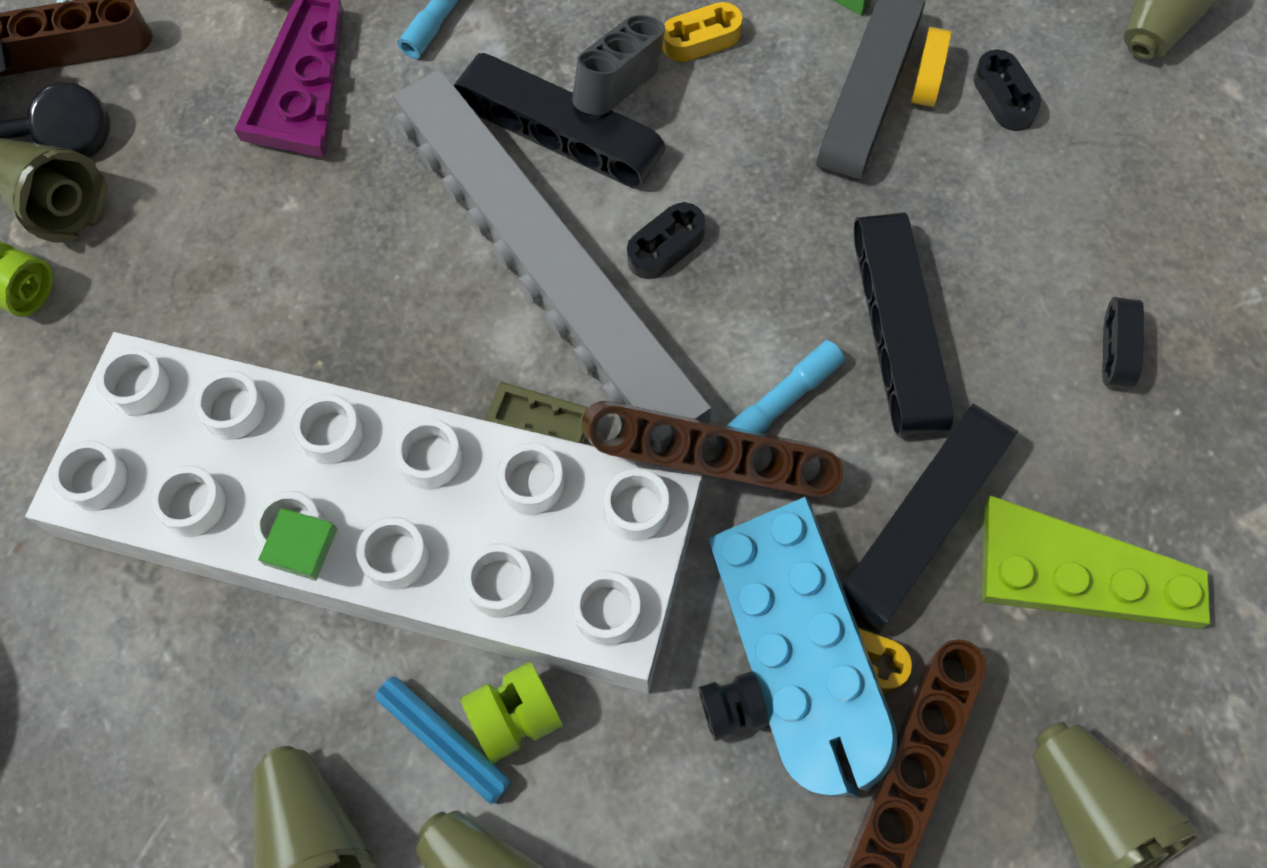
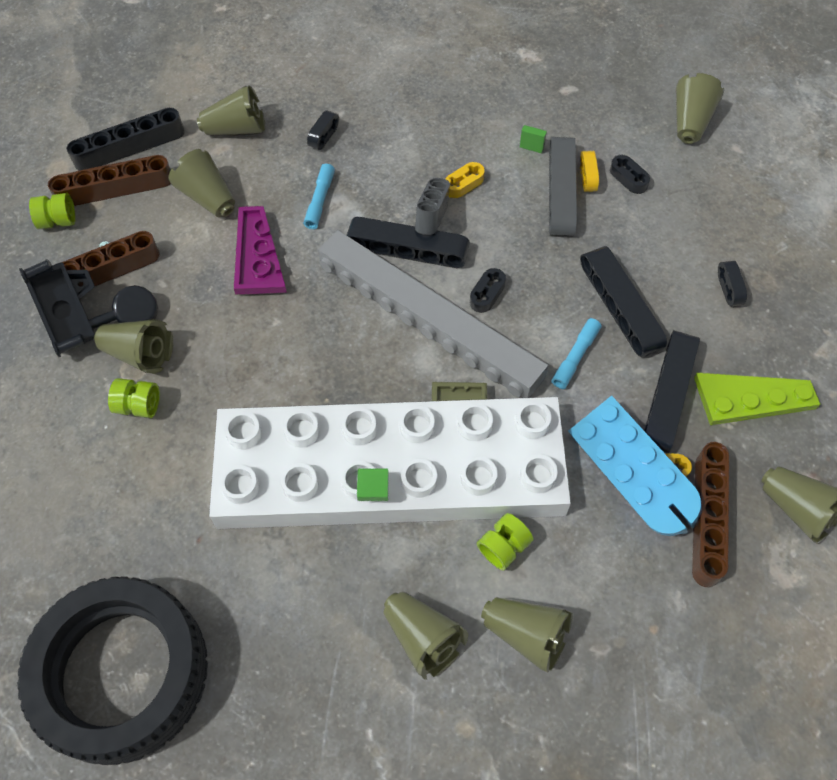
camera: 20 degrees left, 5 degrees down
dark azure axle [375,676,511,804] -> none
reddish brown beam [582,401,843,497] -> none
black wheel [698,671,769,741] -> none

